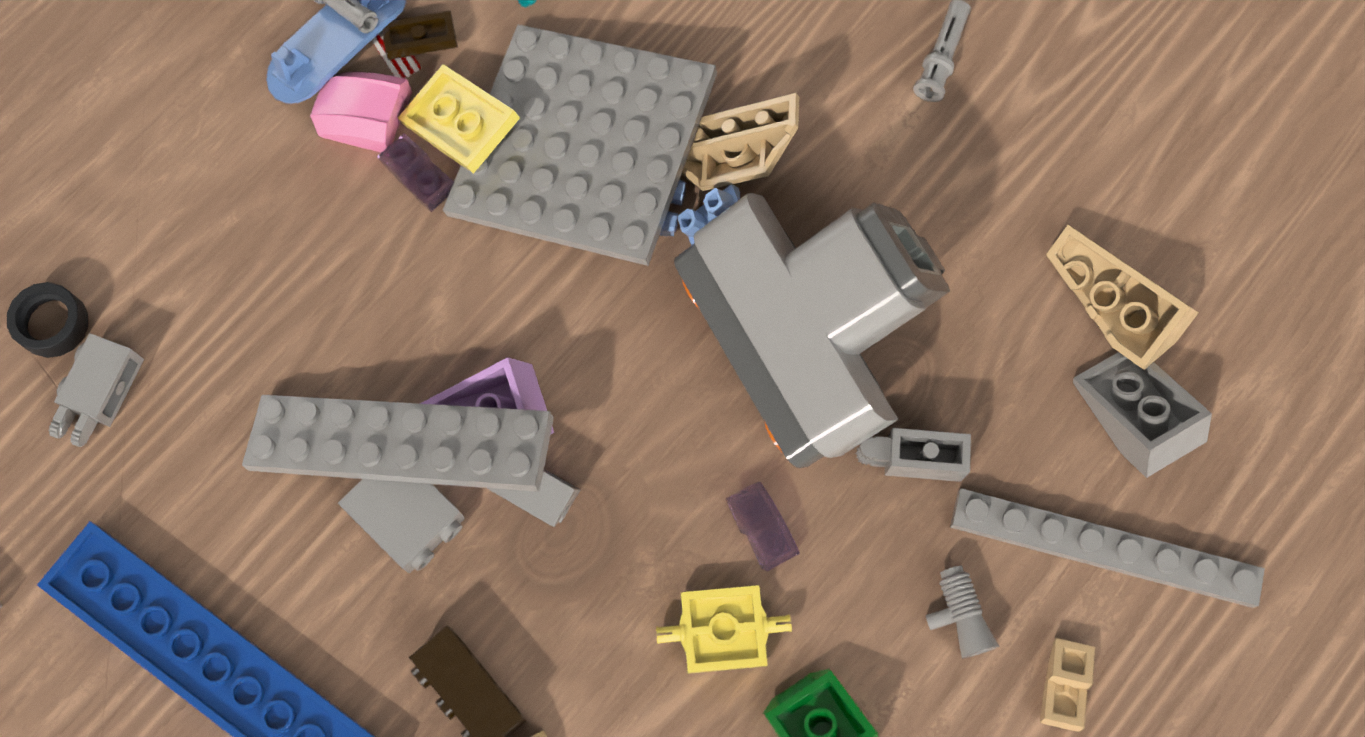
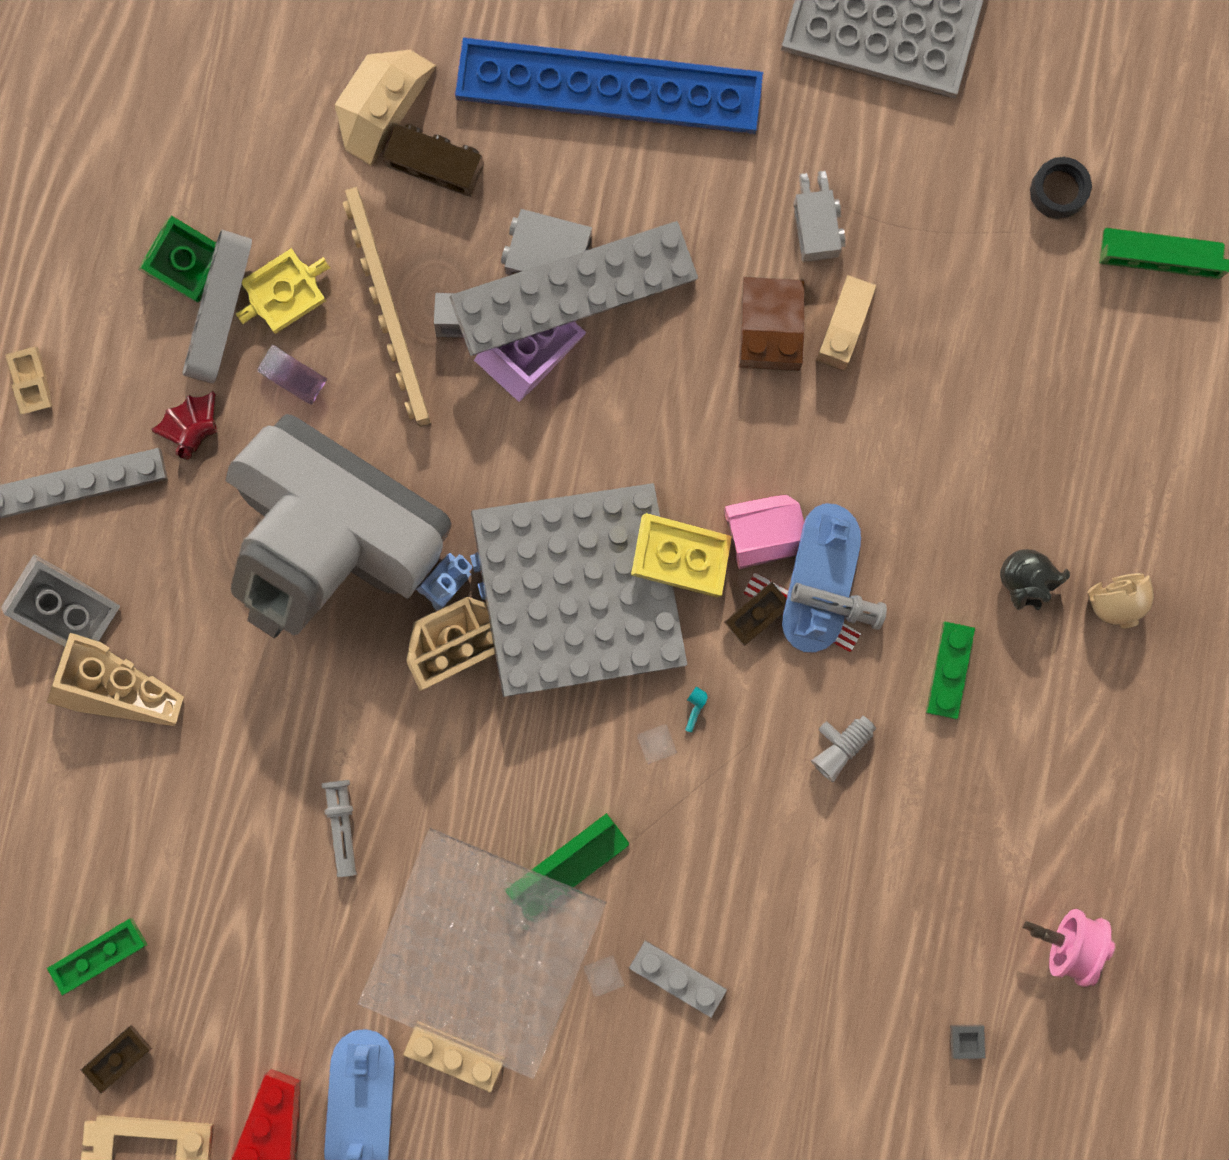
camera: 155 degrees right, 10 degrees up
black tyre [7,282,89,358] -> none
clear purple slope [377,133,454,212] -> none
light grey hinge [855,428,971,482] -> none
light grey piece [925,565,1000,659] -> none
none -> green plate [47,918,148,996]
none -> dark red arm [152,391,217,460]
none -> light grey beam [183,229,252,384]
none -> tan plate [343,187,431,427]
none -> reddish brown slope [738,277,804,371]
none -> tan slope [816,275,876,371]

